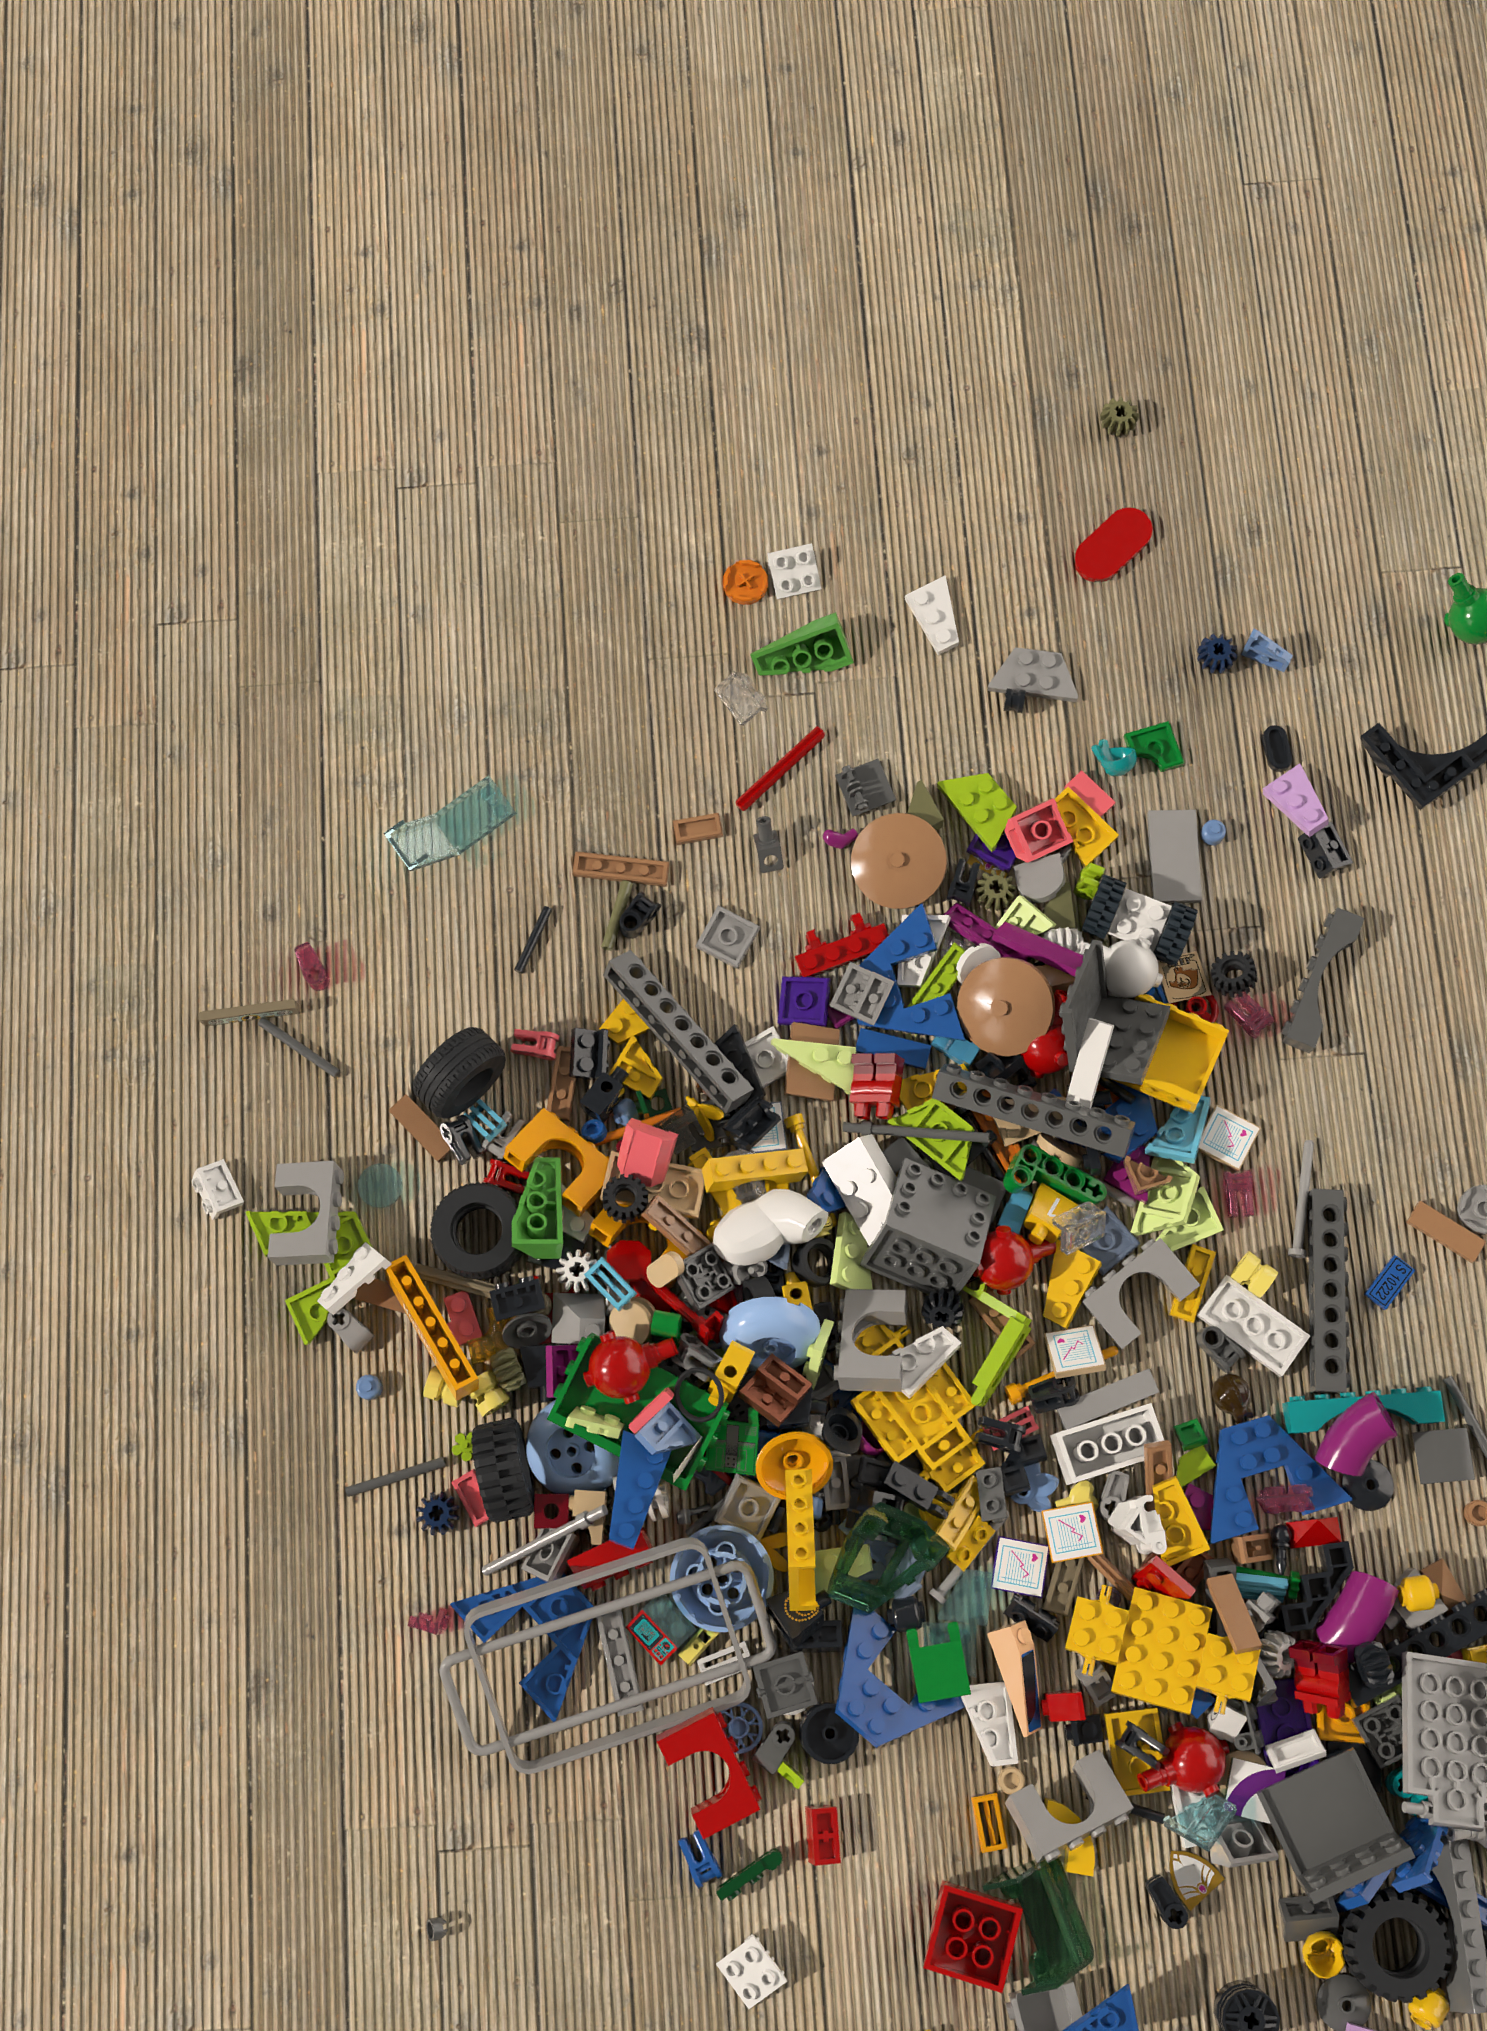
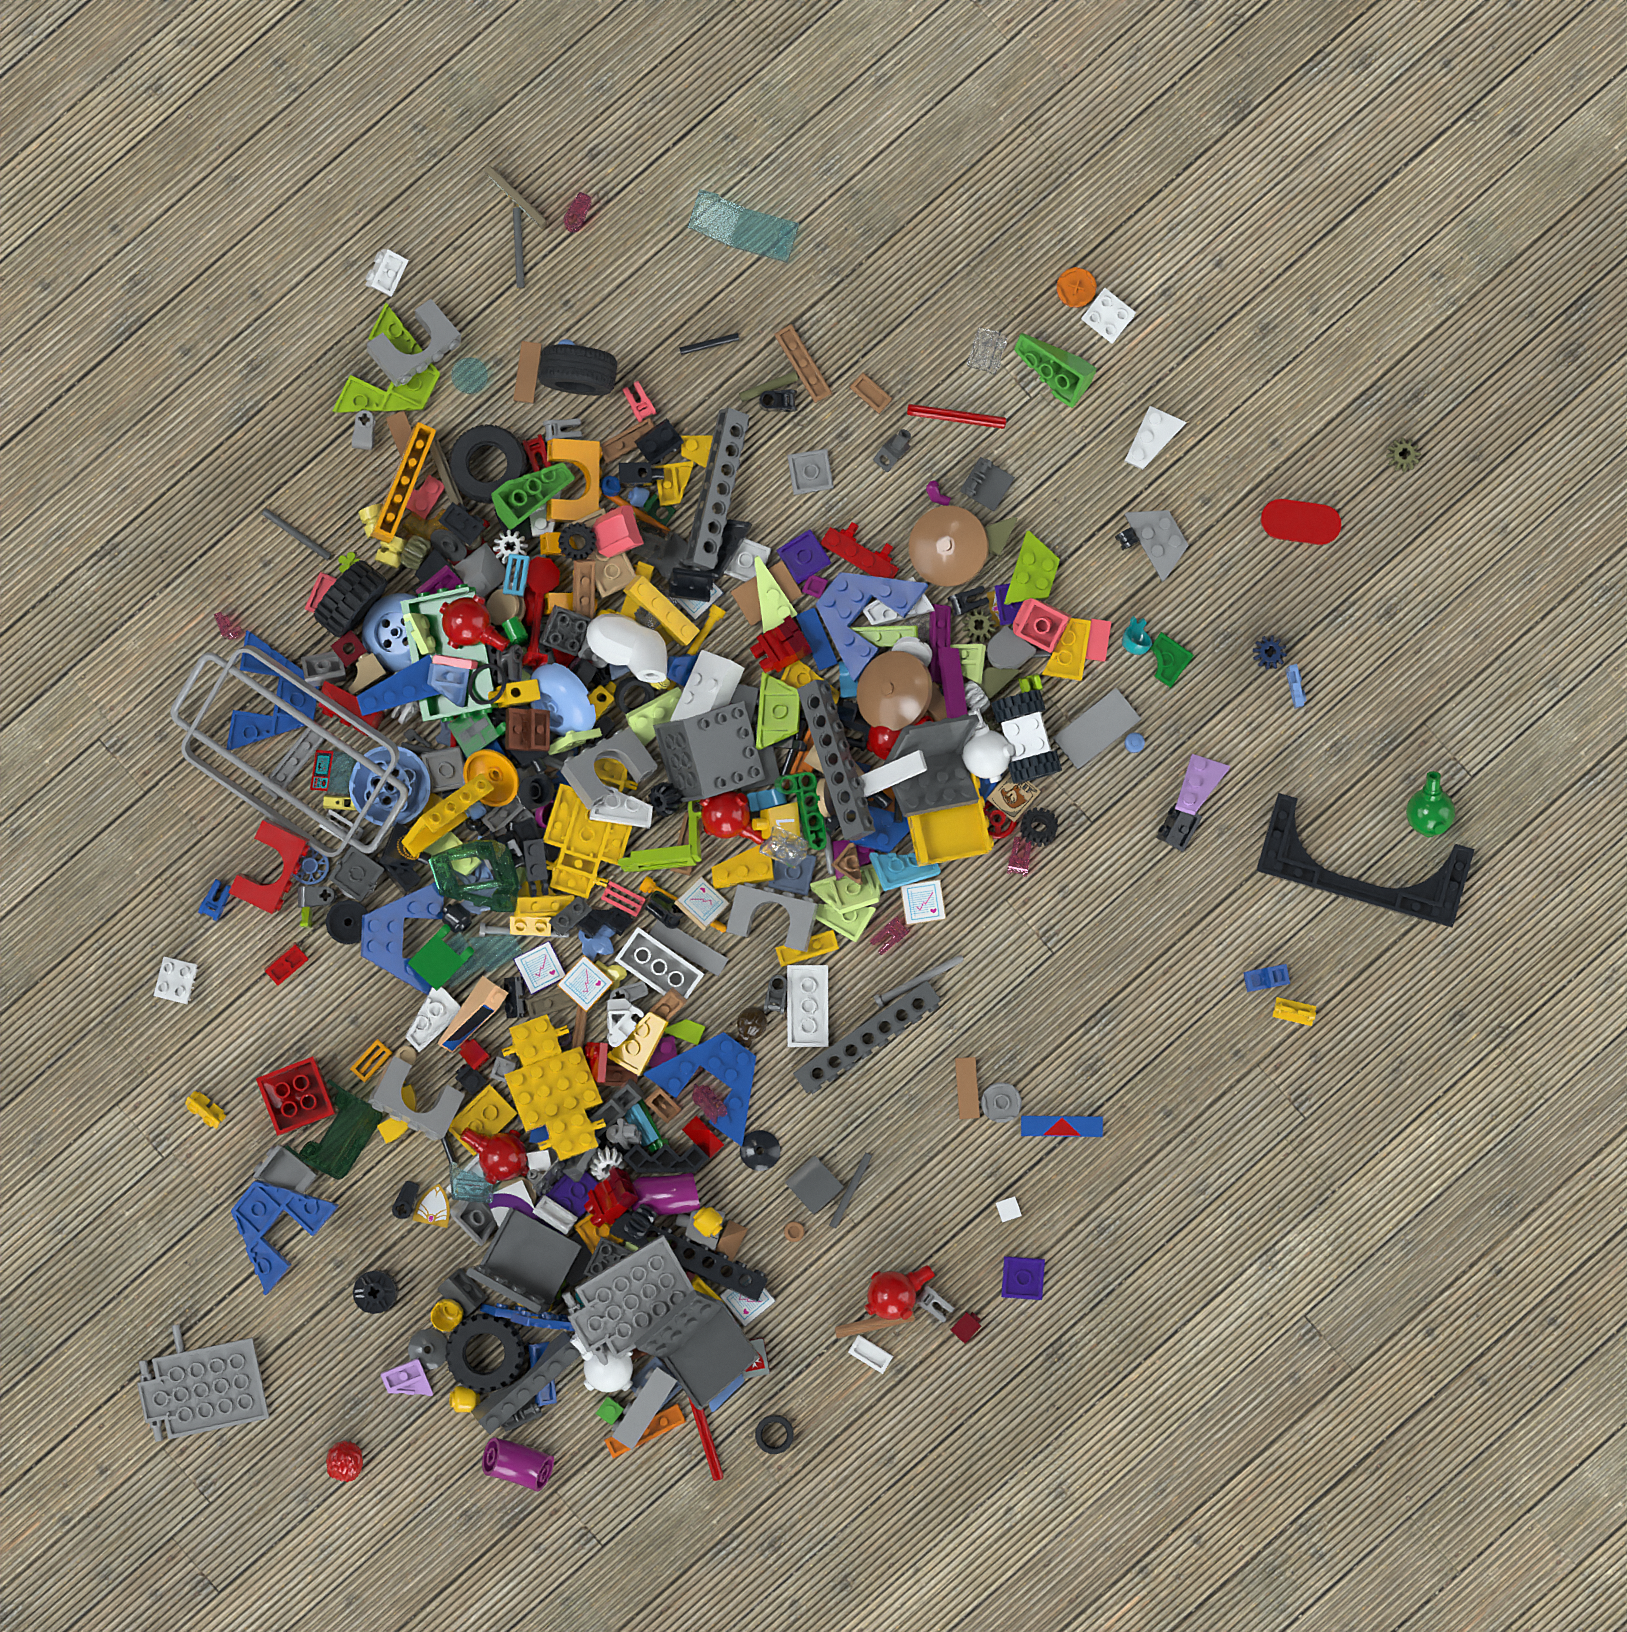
camera: 55 degrees right, 10 degrees up
white wing [317,1242,392,1315] -> none
medium blue piece [356,1374,383,1400] -> none
dark blue gear [416,1491,460,1536] -> none
dark grey hinge [426,1917,448,1942] -> none
black piece [440,1115,484,1165] -> none
medium azure tile [463,1099,507,1142] -> none
light grey bar [482,1505,608,1576] -> none
tan tile [647,1251,685,1288] -> none
white sticker [673,1438,702,1483] -> none
yellow piece [686,1096,724,1141] -> none
dark green hinge [716,1848,783,1901] -> none
light grey slope [830,962,895,1026] -> none
dark grey bar [842,1121,990,1143] -> none
black piece [974,1416,1026,1455] -> none
black piece [1114,1720,1170,1771] -> none
green tile [1173,1418,1208,1452] -> none
medium nougat tile [1206,1574,1262,1654] -> none
light yellow wheel [1230,1251,1278,1298] -> none
black tile [1262,725,1293,772] -> none
black bar [1271,1524,1292,1576] -> none
dark grey arch [1281,907,1365,1053] -> none
teal arch [1282,1386,1445,1434] -> none
magenta brick [1315,1392,1398,1476] -> none
blue tile [1364,1255,1415,1310] -> none

